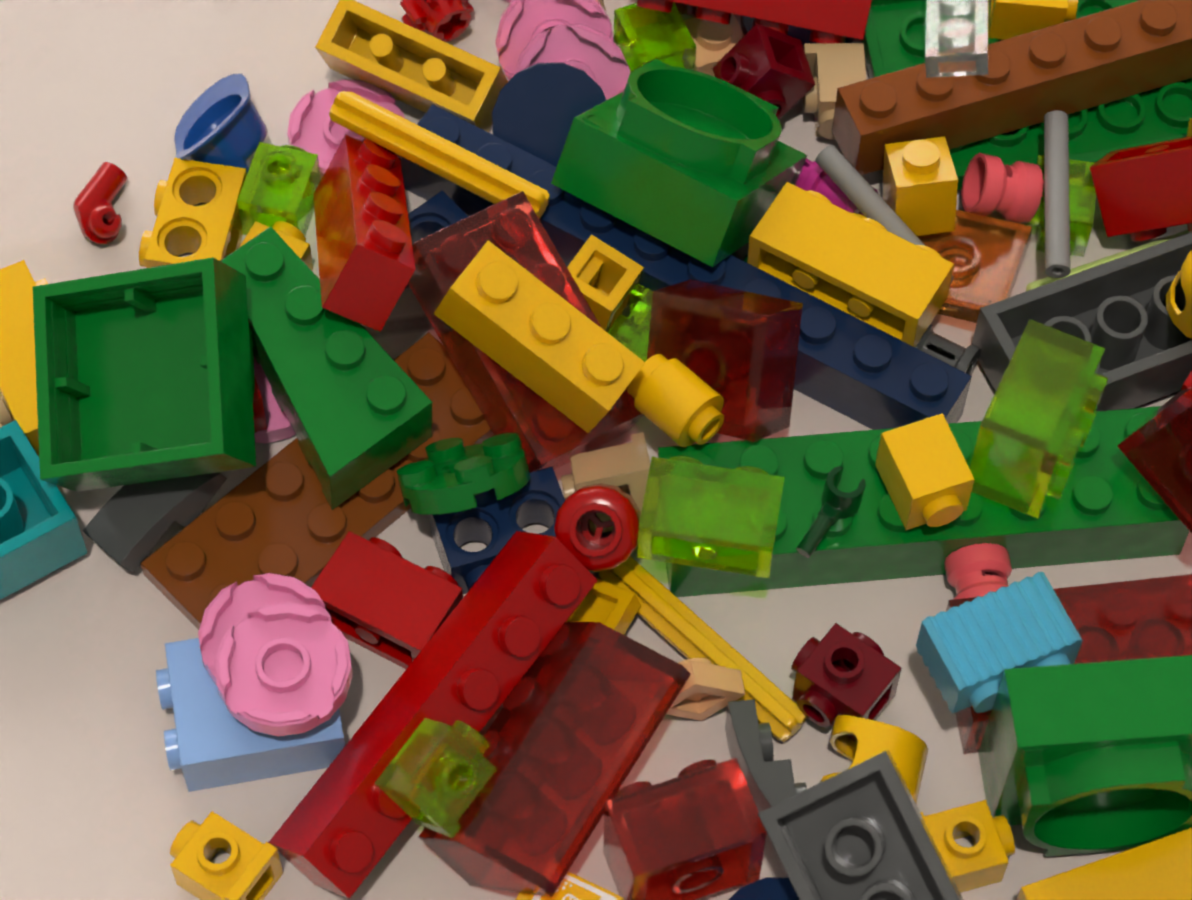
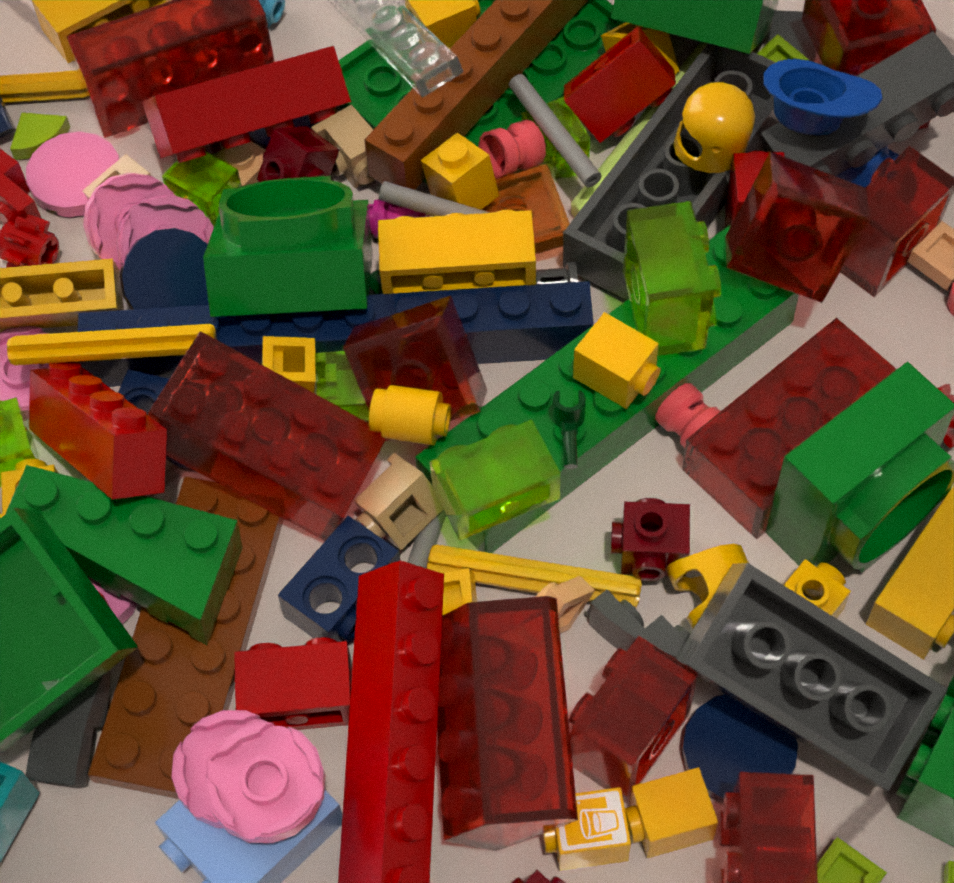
camera: 30 degrees left, 0 degrees up
clear neon green brick [374,718,496,838] -> none
green plate [397,433,531,515] -> none
yellow brick [433,240,645,433] -> none
red head [554,483,643,572] -> none
medium azure brick [916,572,1083,713] -> none

